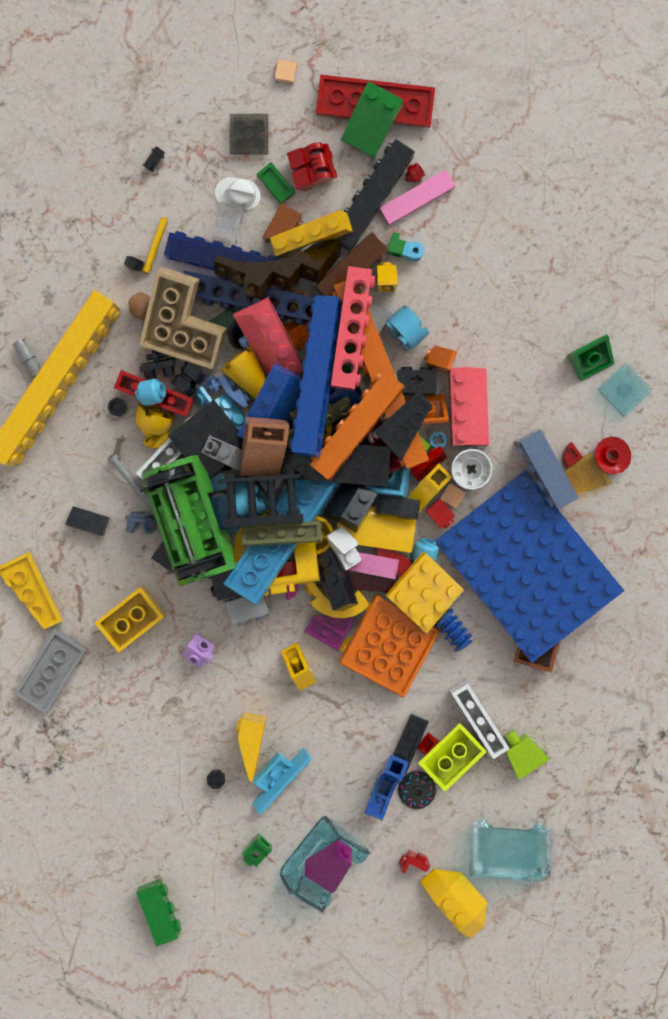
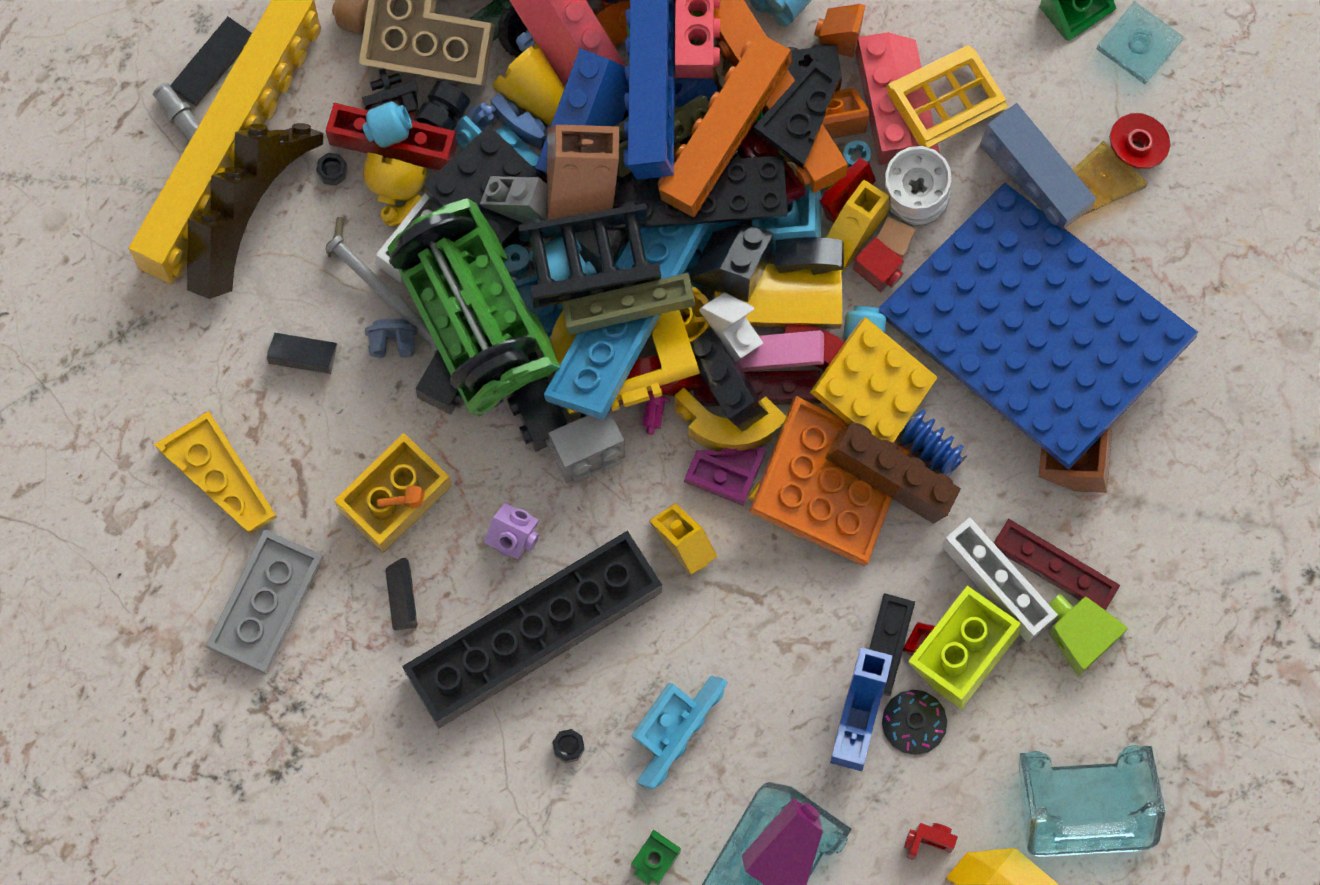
camera: 10 degrees left, 15 degrees down
yellow slope [235,712,267,782] -> none
red tile [563,442,583,468] -> none
none -> black tile [170,16,252,106]
none -> dark brown arch [187,123,324,299]
none -> orange hand [377,486,425,508]
none -> black slope [386,558,418,630]
none -> black brick [402,530,662,729]
none -> reddish brown brick [825,422,961,524]
none -> yellow piece [886,45,1008,148]
none -> dark red tile [994,518,1120,611]

